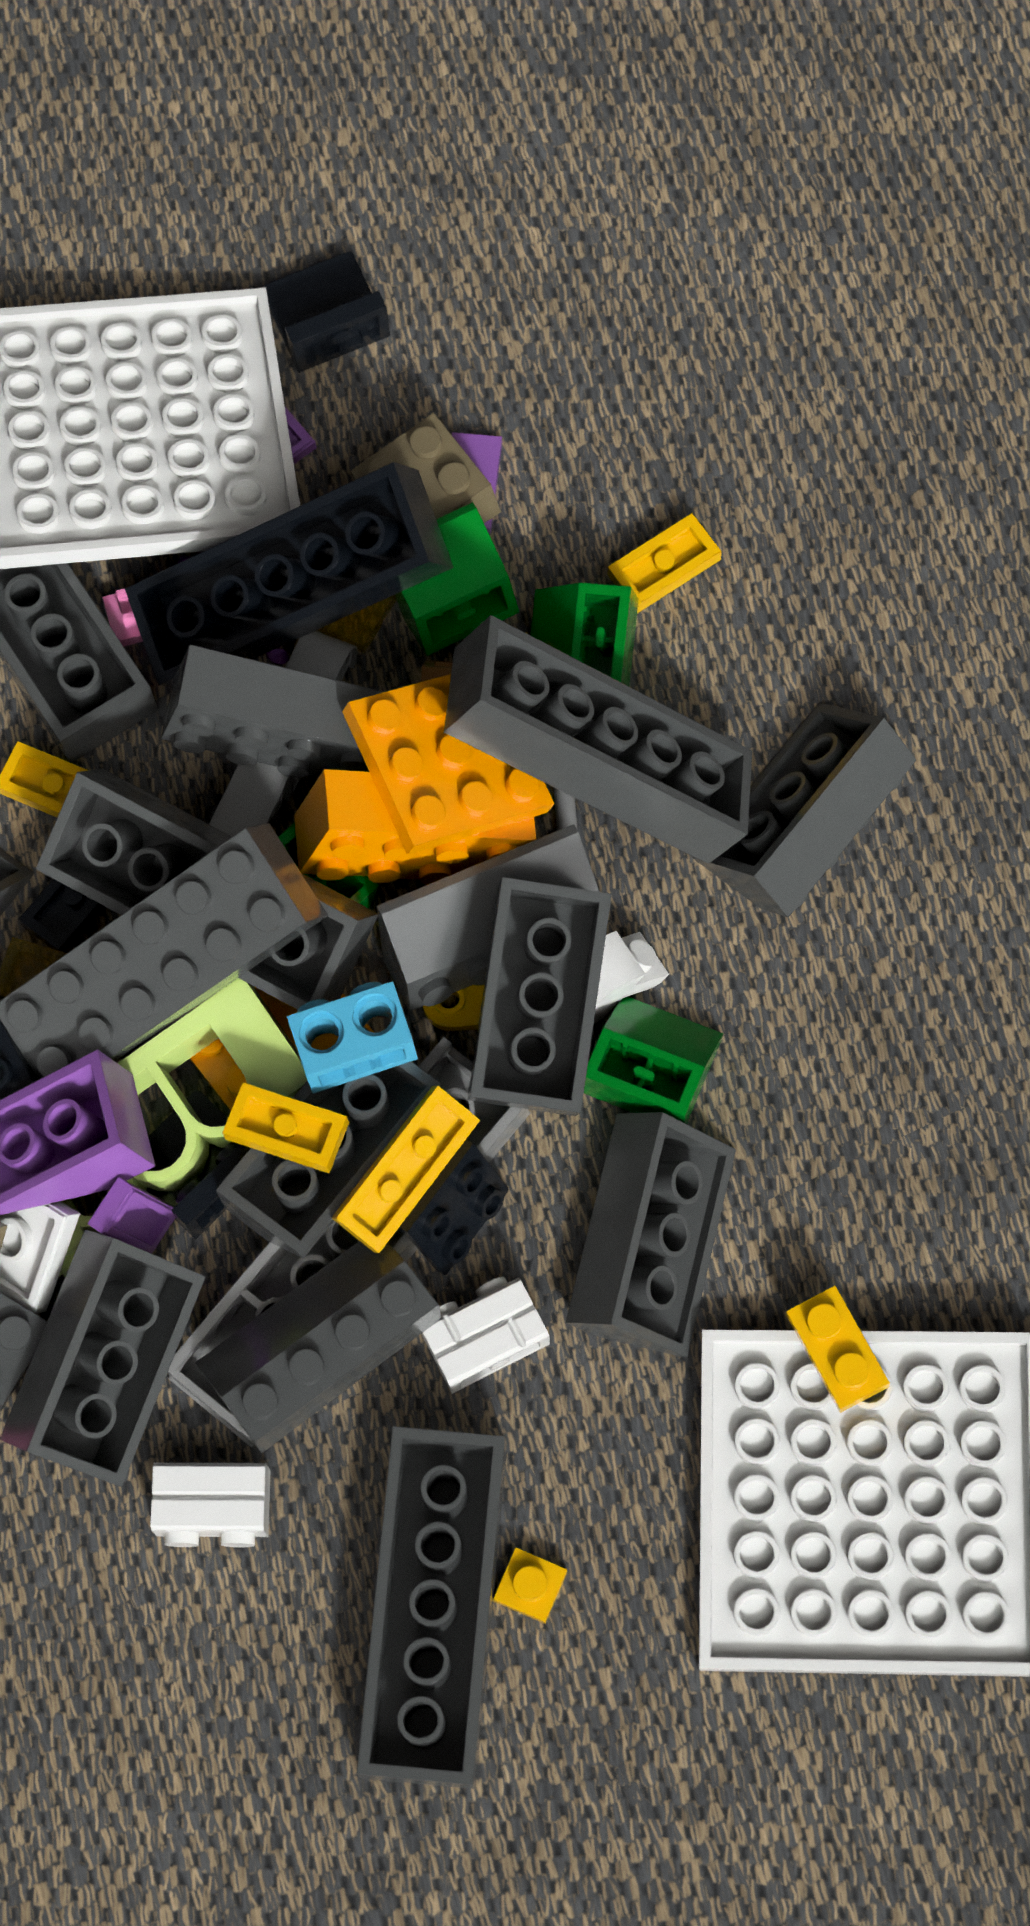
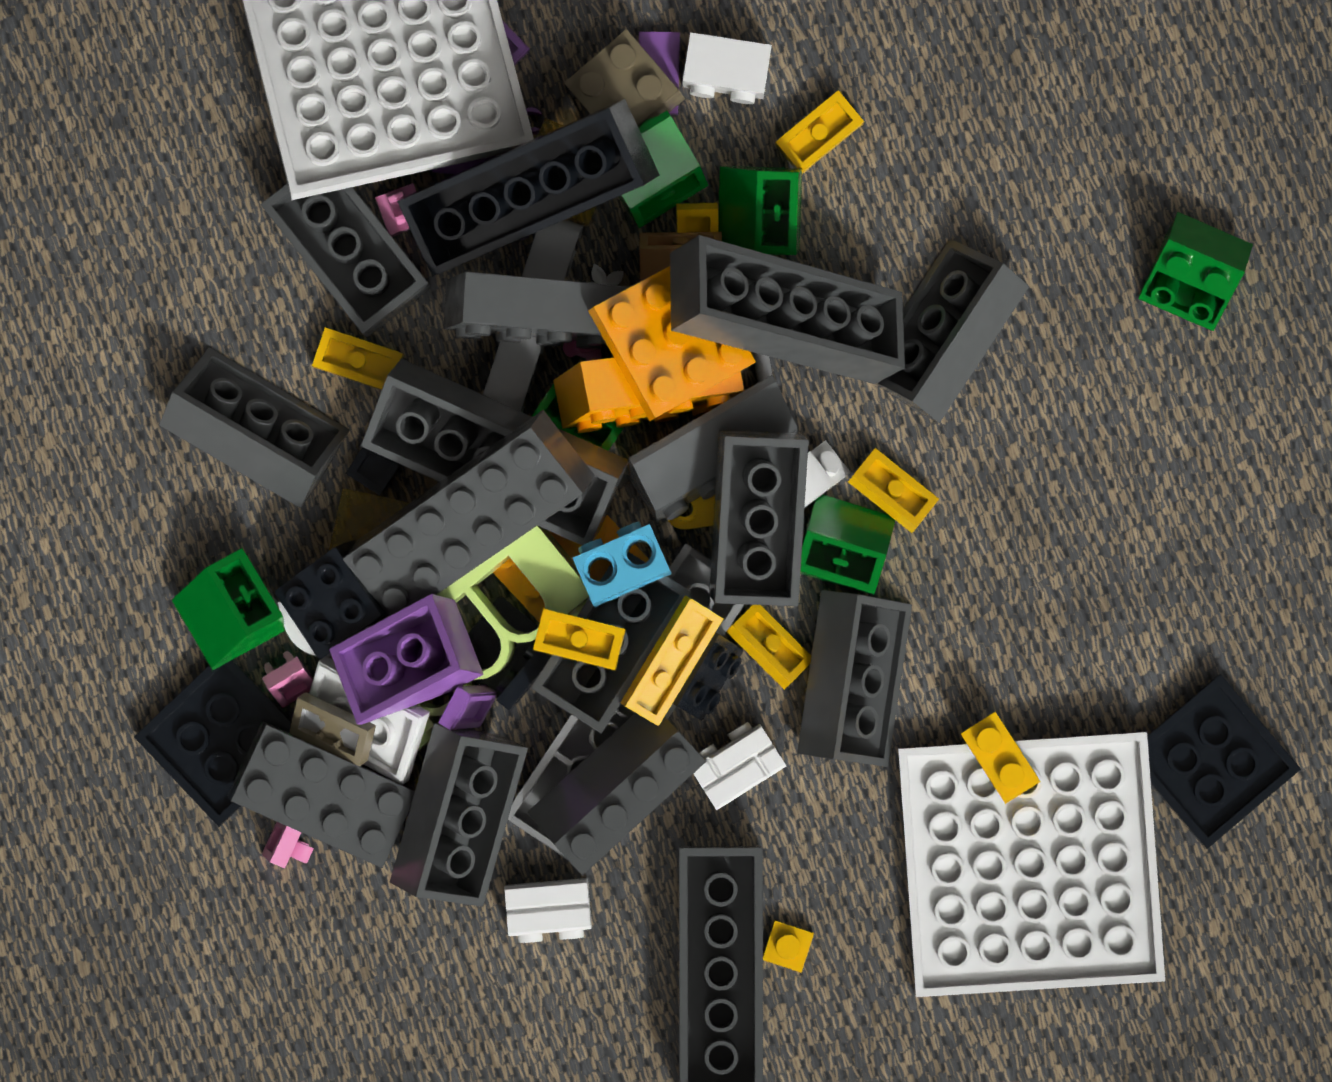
camera: 10 degrees left, 15 degrees up
none -> white brick [683,32,772,104]
none -> yellow plate [726,605,811,690]
none -> yellow plate [848,448,939,533]

